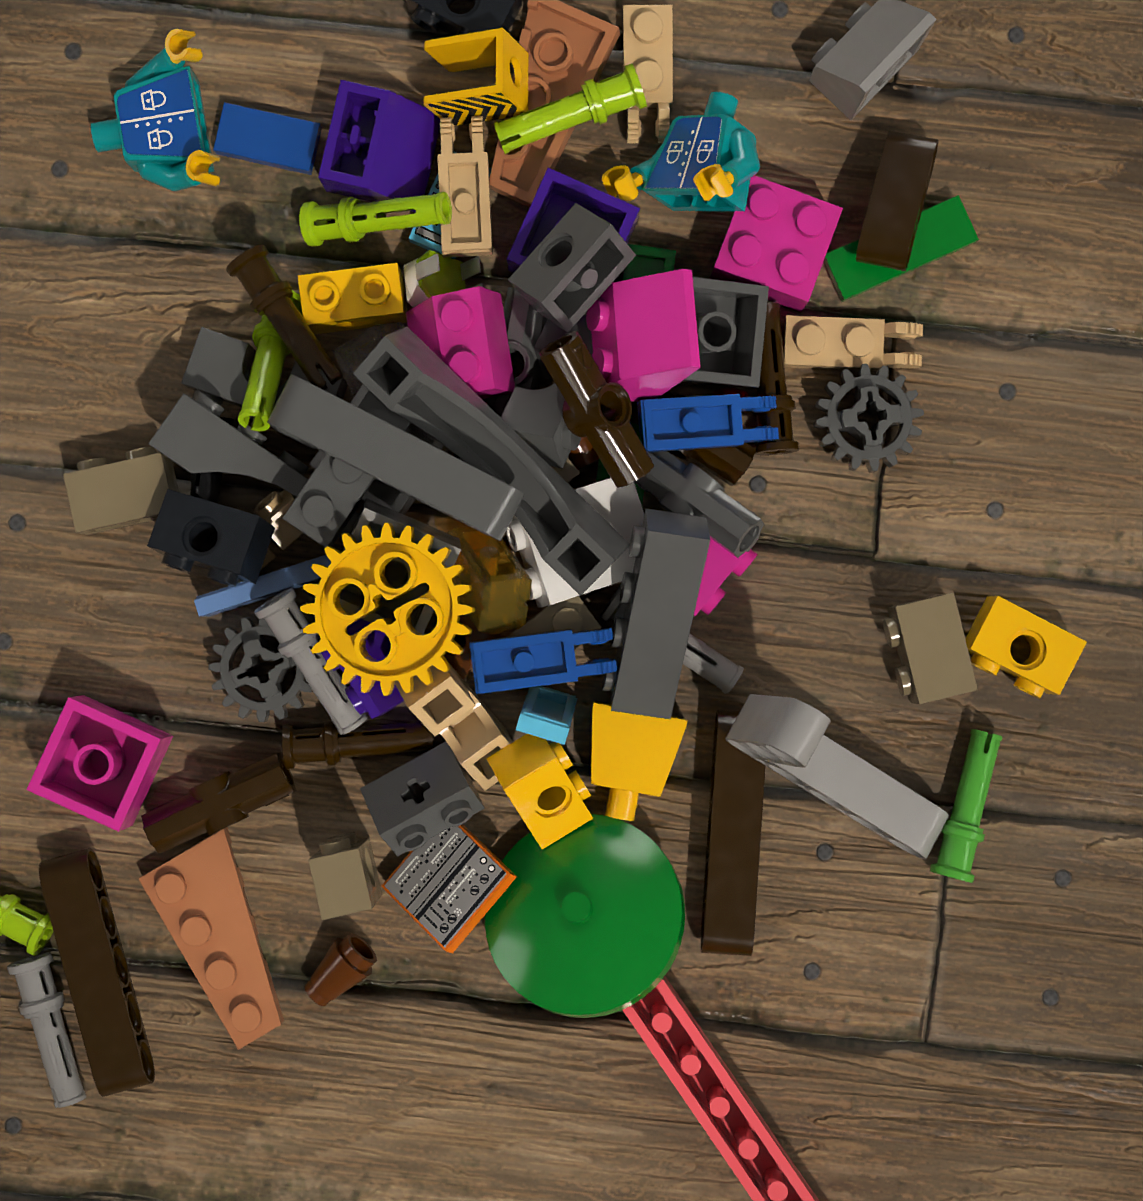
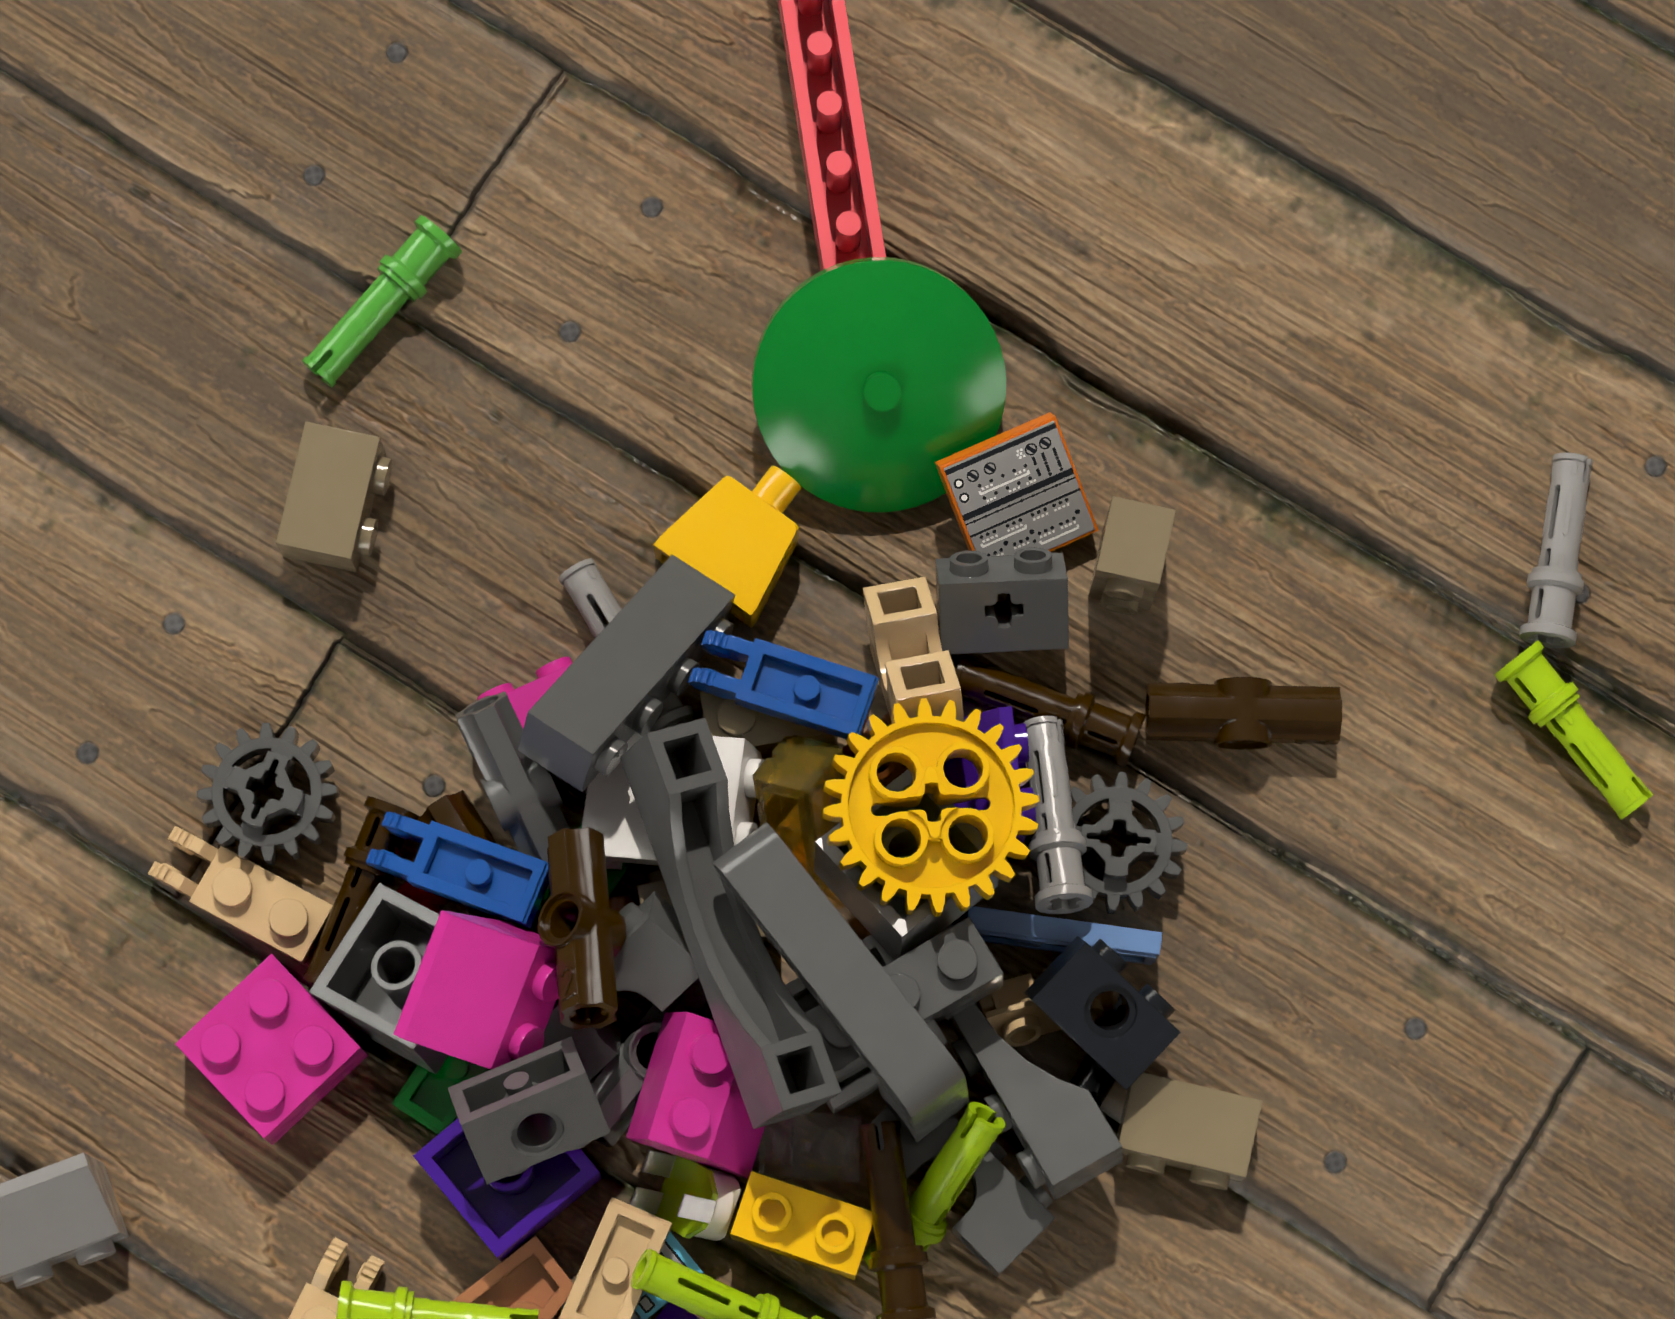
camera: 160 degrees left, 10 degrees down
dark pink brick [26,695,173,832] -> none
dark brown beam [39,848,155,1097] -> none
nougat wing [139,827,284,1050] -> none
reddish brown cone [304,933,377,1006] -> none
yellow brick [486,734,593,849] -> none
medium azure tile [516,686,578,745] -> none
torso [602,92,760,211] -> none
dark brown beam [700,710,766,956] -> none
light grey beam [725,694,949,860] -> none
green tile [823,195,979,302] -> none
dark brown beam [856,131,939,271] -> none
yellow brick [965,596,1087,699] -> none

